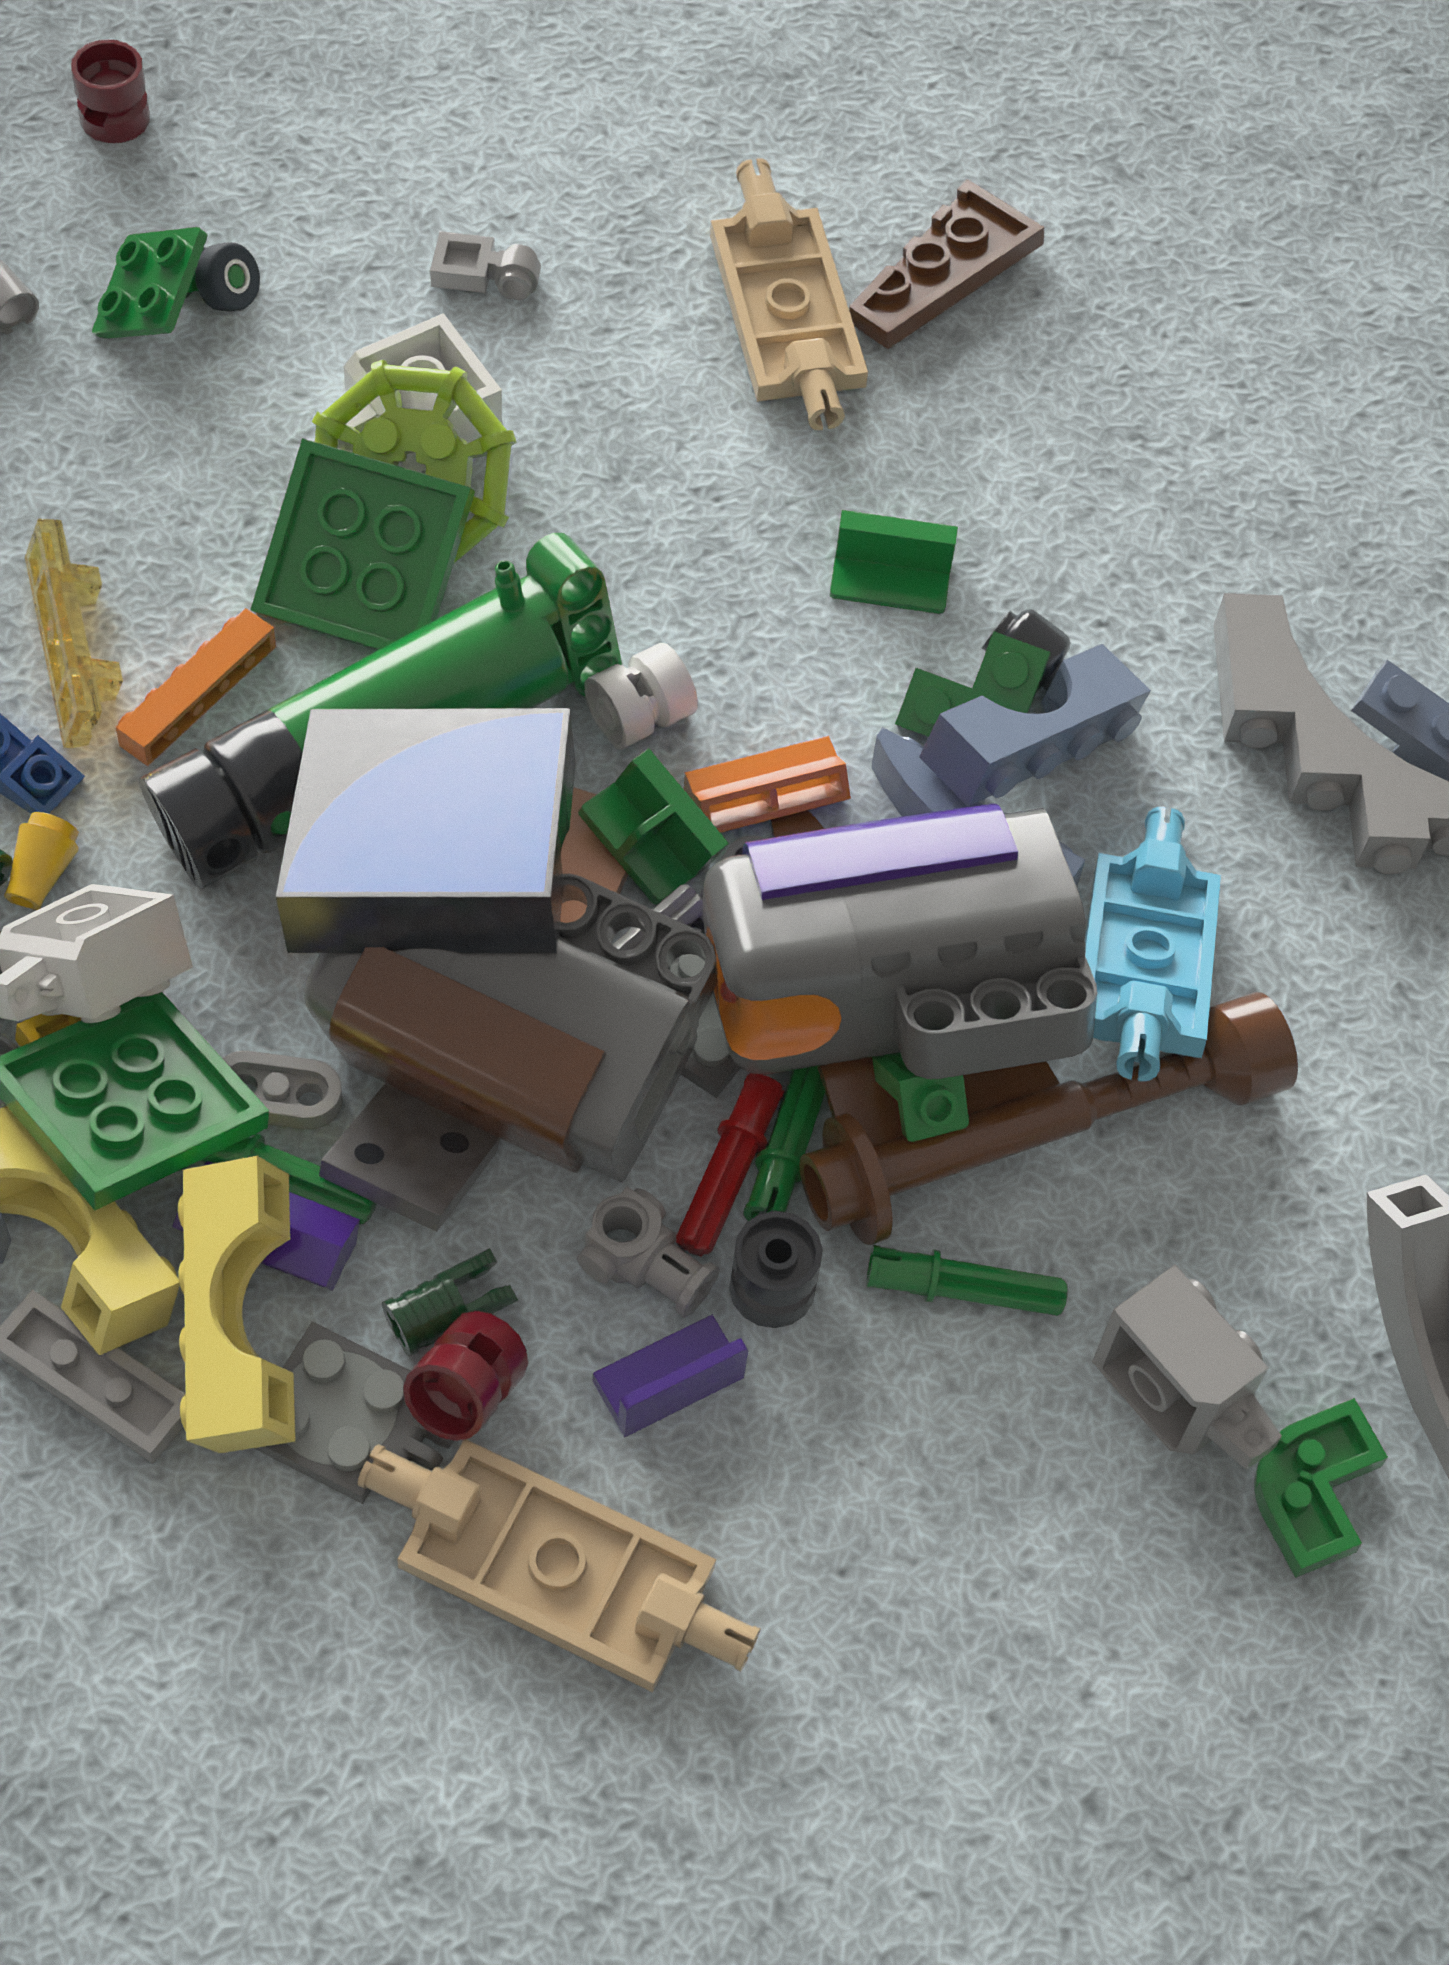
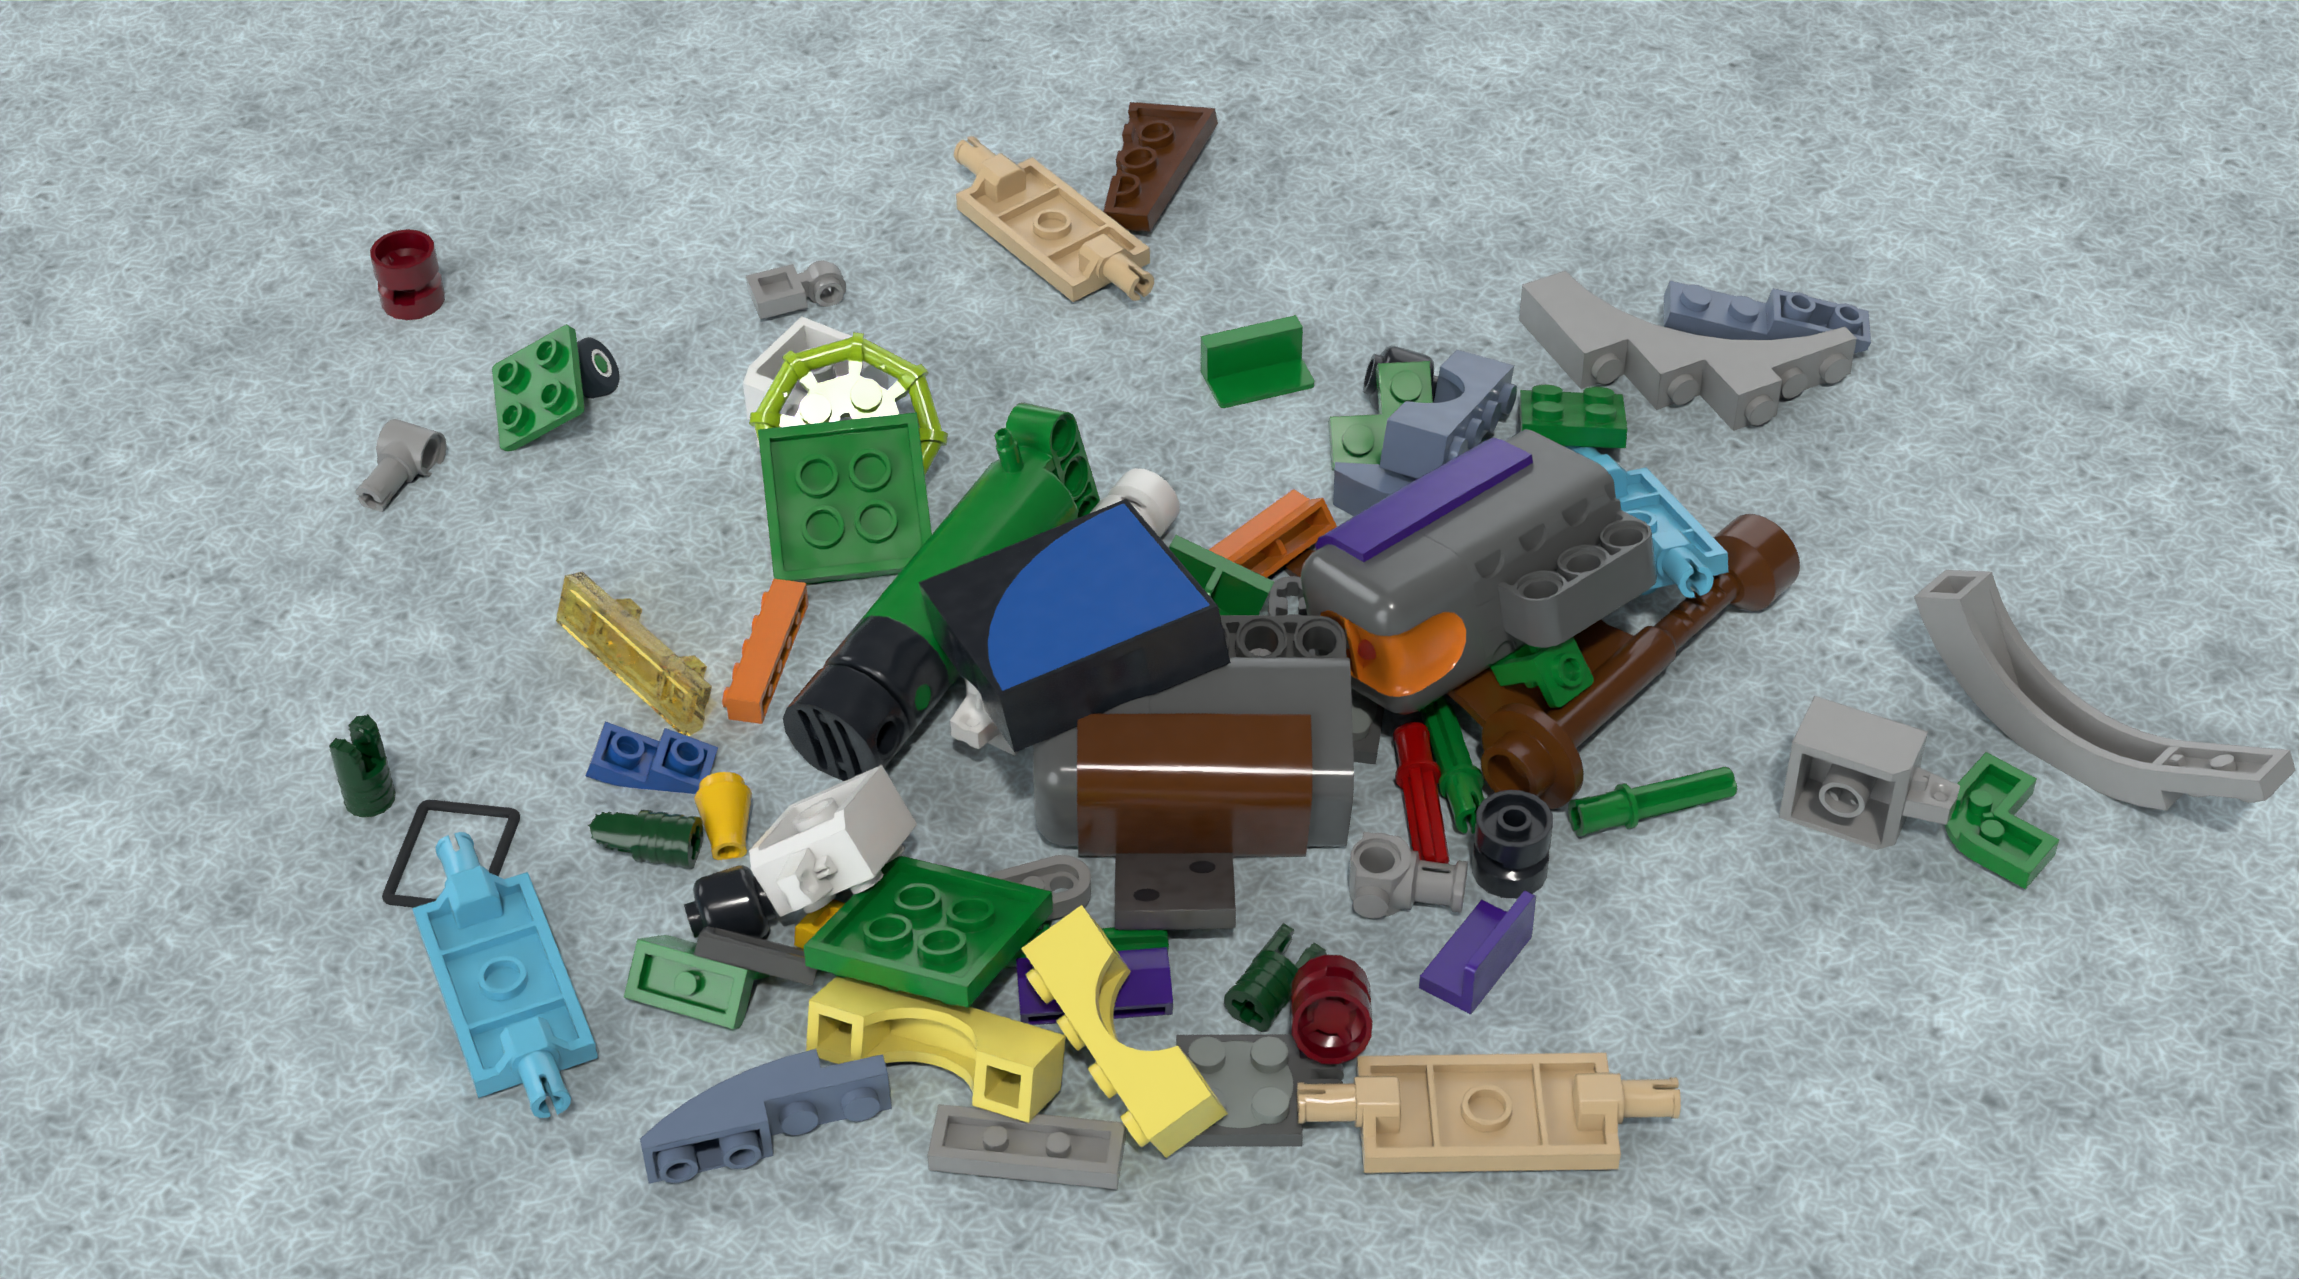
camera: 20 degrees left, 15 degrees down
none -> green plate [1519,384,1628,448]

